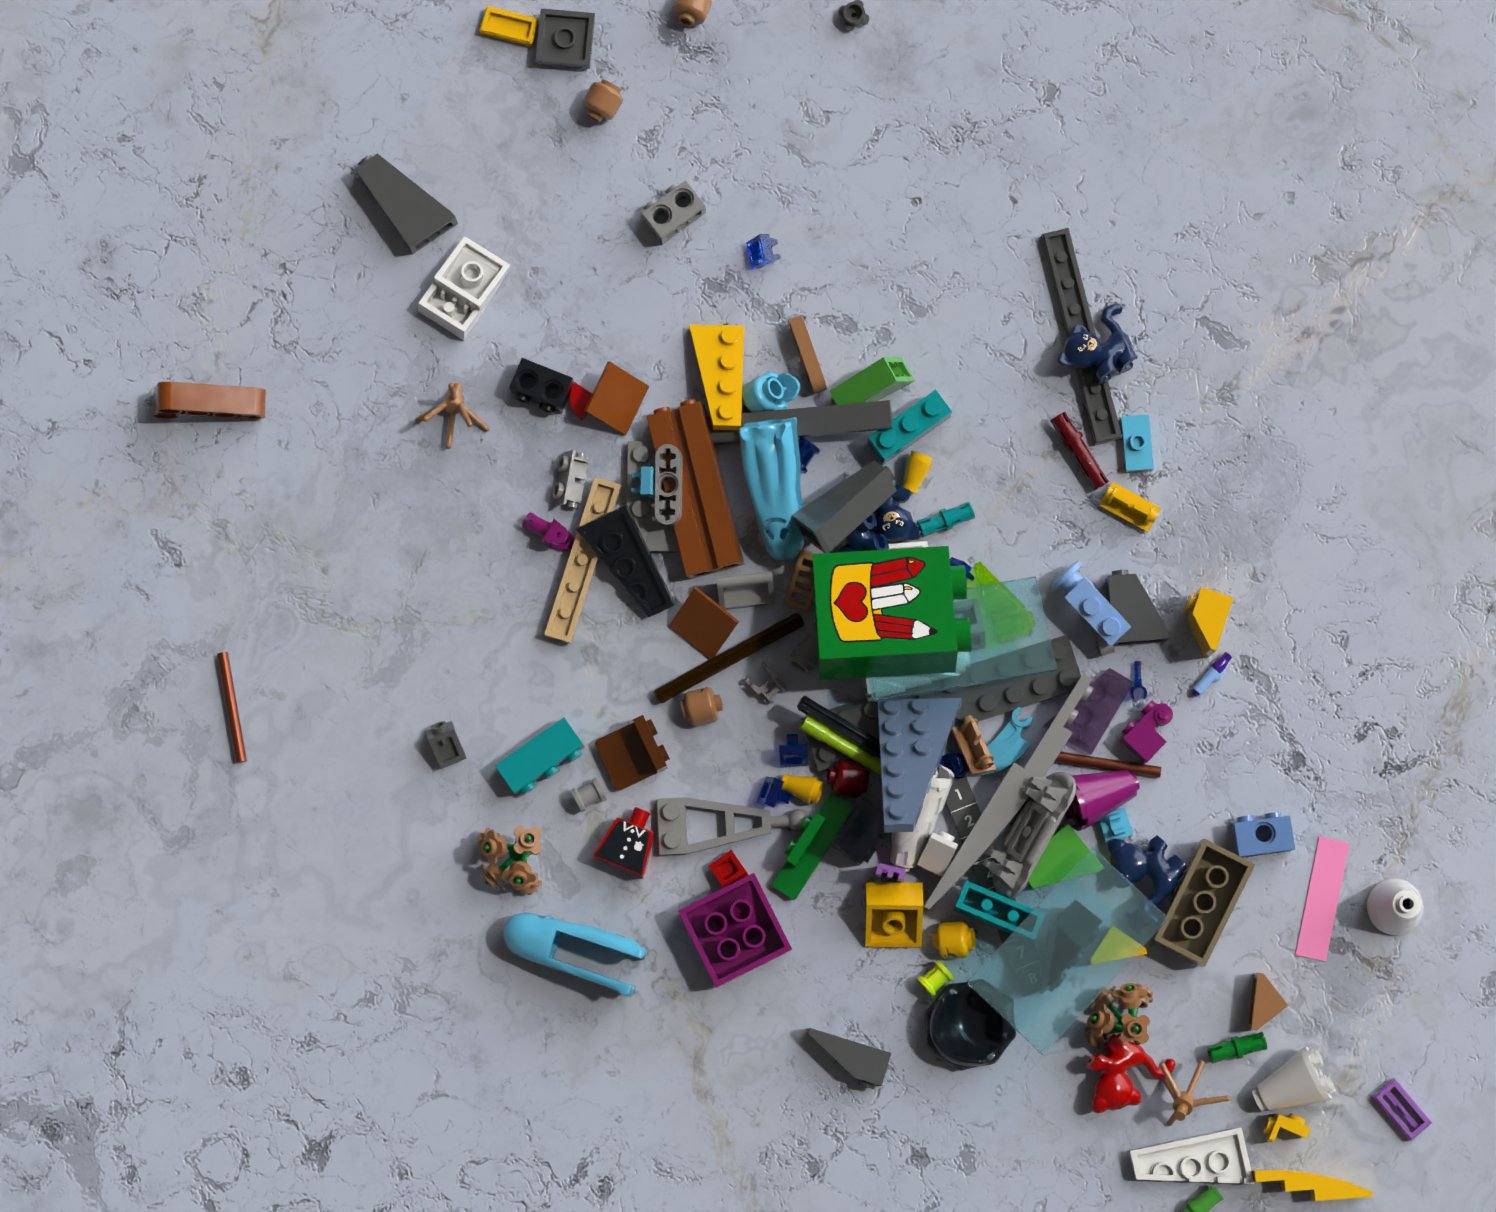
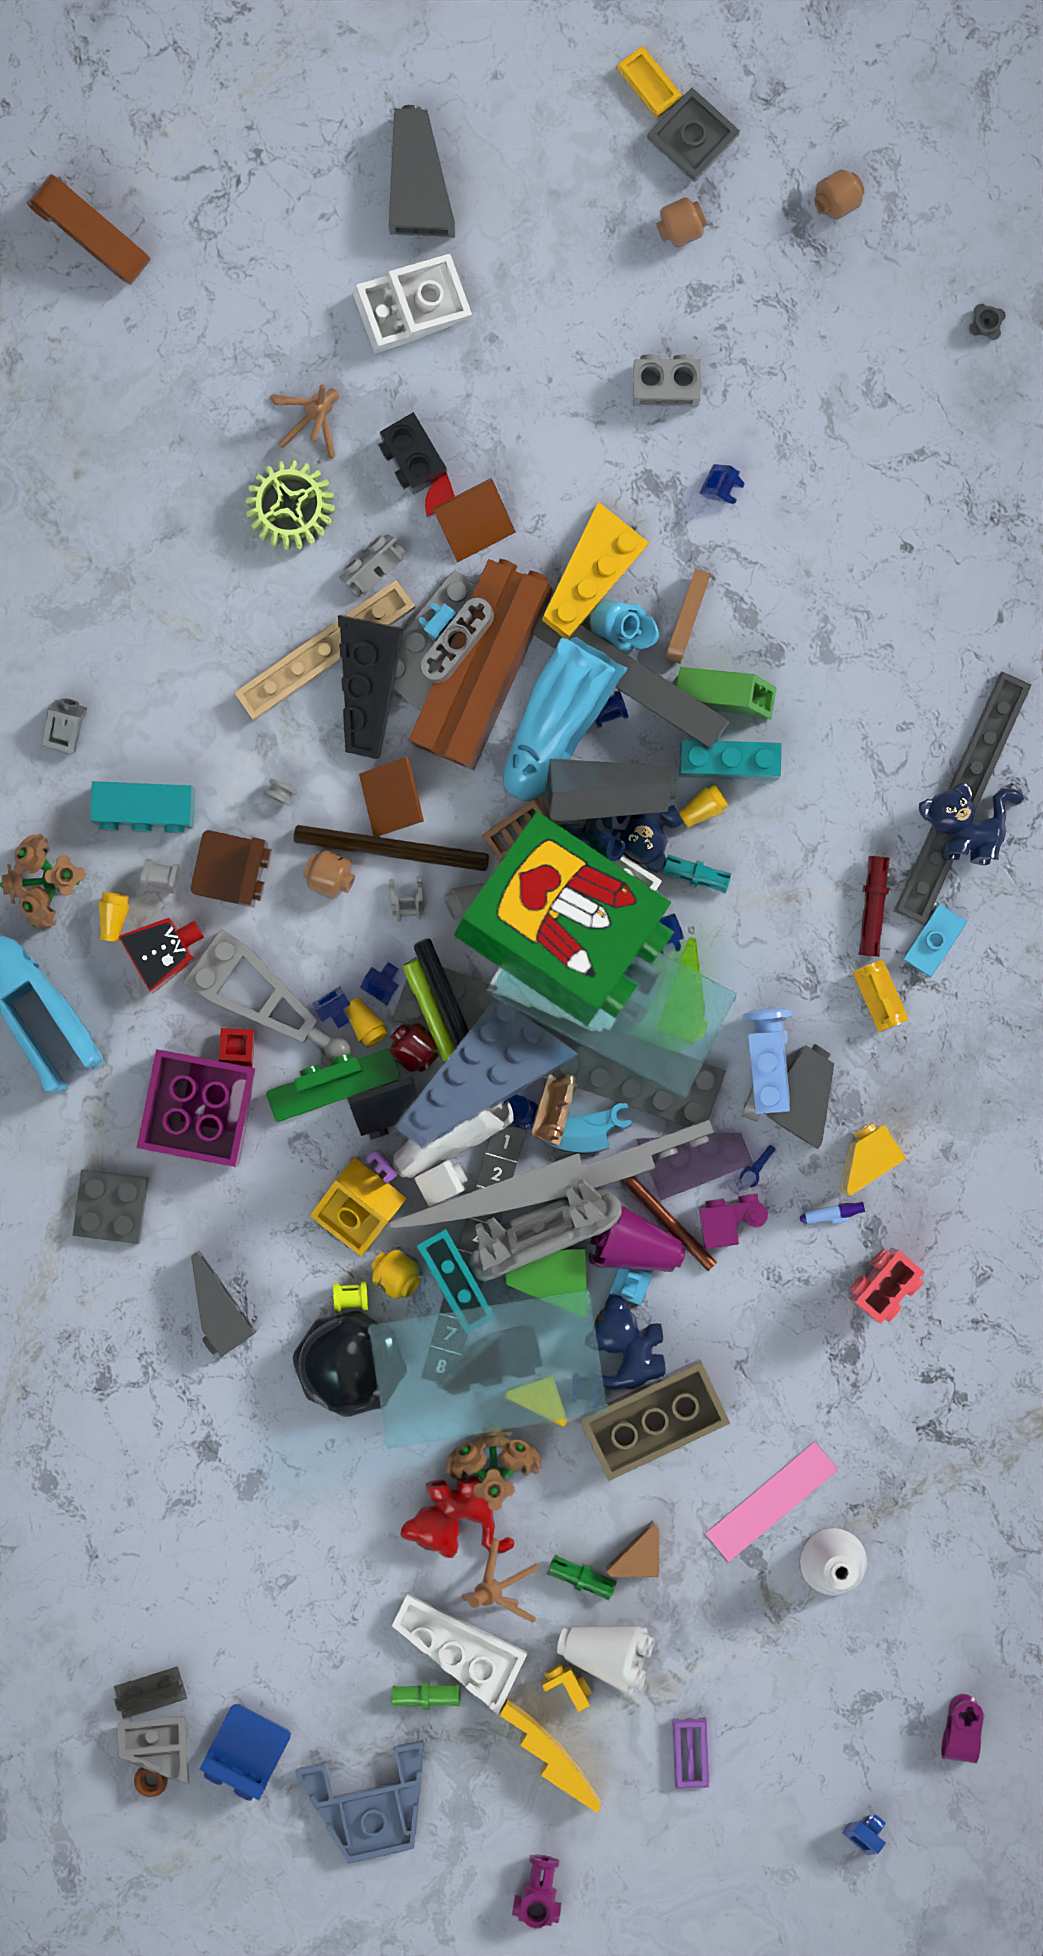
camera: 35 degrees right, 5 degrees up
magenta piece [522,512,574,551] -> none
light grey tile [716,571,775,610] -> none
medium blue brick [1230,812,1295,857] -> none
none -> dark grey plate [72,1170,148,1244]
none -> yellow cone [98,892,131,942]
none -> yellowish green gear [245,460,335,550]
none -> light grey bush [264,778,297,806]
none -> coral brick [848,1248,925,1324]

